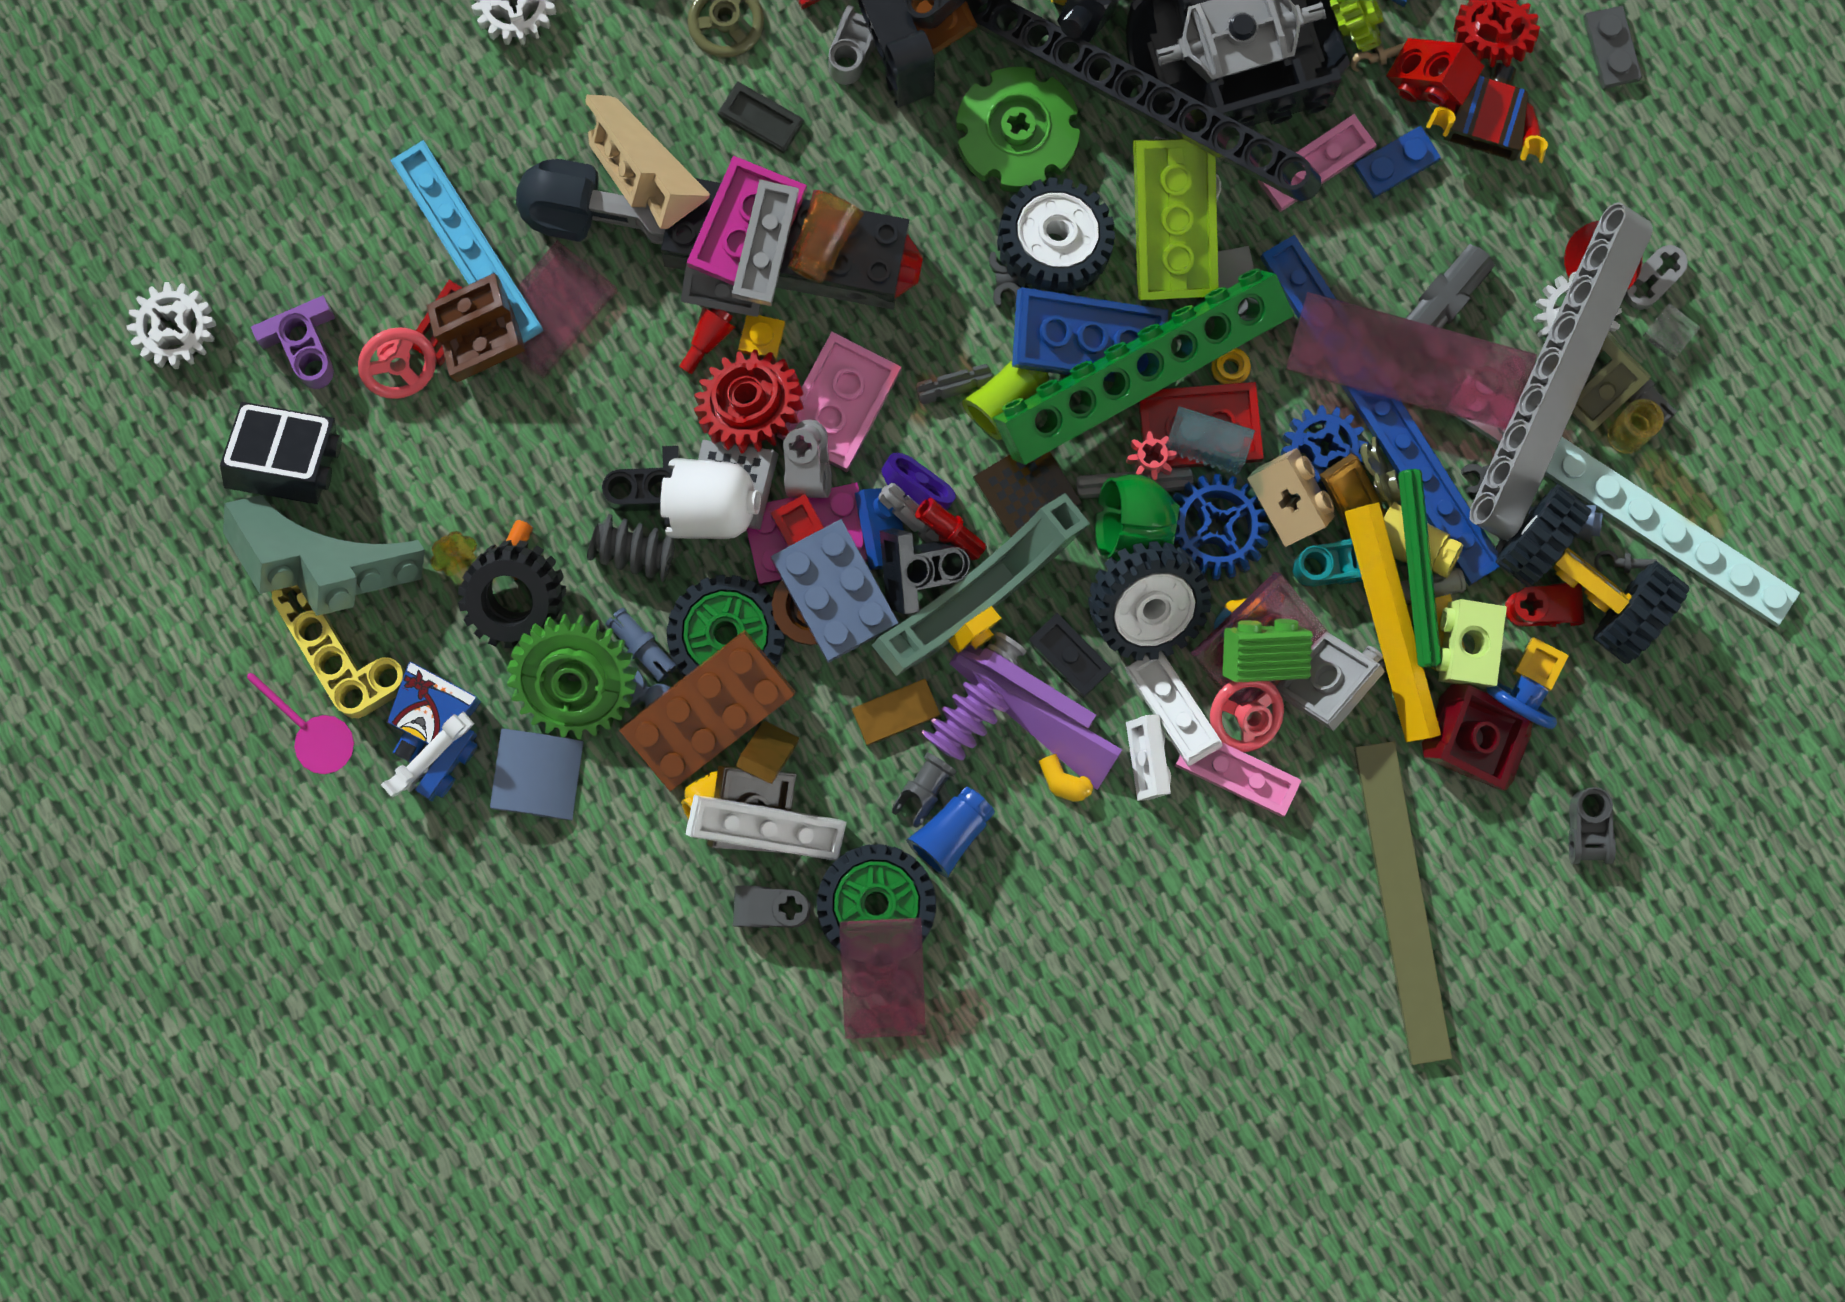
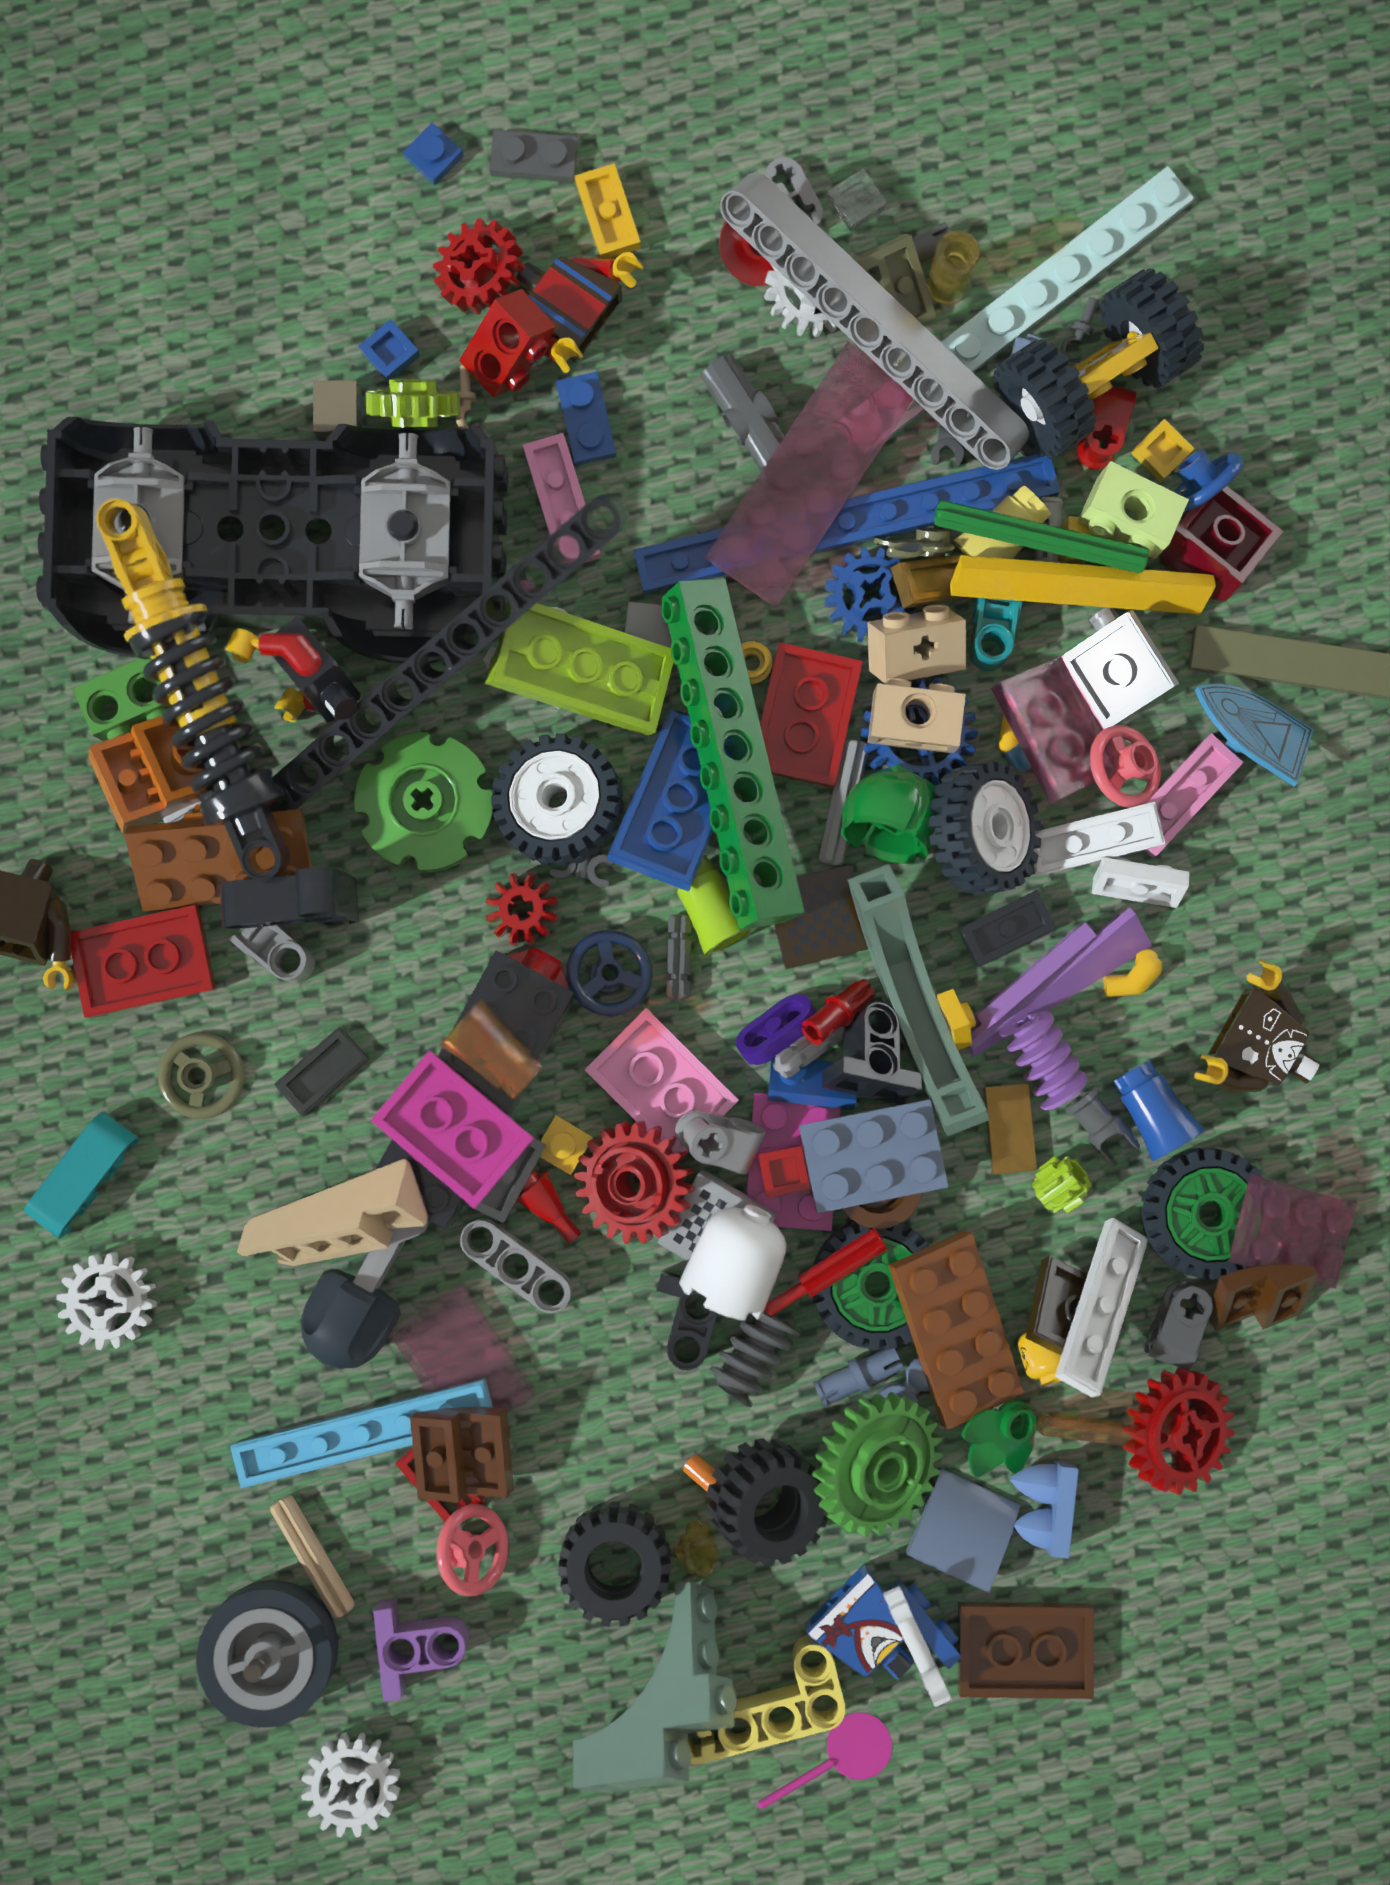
camera: 70 degrees left, 5 degrees up
black brick [220,402,342,505] -> none
light grey plate [732,179,799,307] -> none
pearl gold tile [736,721,800,783] -> none
light grey bush [986,632,1026,666] -> none
coral gear [1126,431,1177,482] -> none
clear light blue brick [1166,406,1255,475] -> none
bright green brick [1222,619,1313,682] -> none
dark grey piece [1568,787,1616,864] -> none
none -> wheel [196,1580,338,1728]
none -> tan axle [270,1495,354,1619]
none -> light grey beam [460,1218,573,1313]
none -> red gear [486,873,559,946]
none -> black tyre [558,1502,671,1627]
none -> dark blue piece [566,930,653,1016]
none -> yellow plate [574,163,641,259]
none -> red axle [765,1228,887,1315]
none -> tan brick [867,679,966,754]
none -> reddish brown plate [958,1602,1094,1699]
none -> green plate [962,1399,1036,1477]
none -> medium blue tile [1010,1459,1079,1559]
none -> lime gear [1032,1156,1092,1214]
none -> clear orange tile [1036,1411,1132,1446]
none -> red gear [1123,1368,1235,1495]
none -> dark azure shield [1195,684,1314,787]
none -> dark brown torso [1195,959,1320,1093]
none -> reddish brown slope [1209,1264,1318,1331]

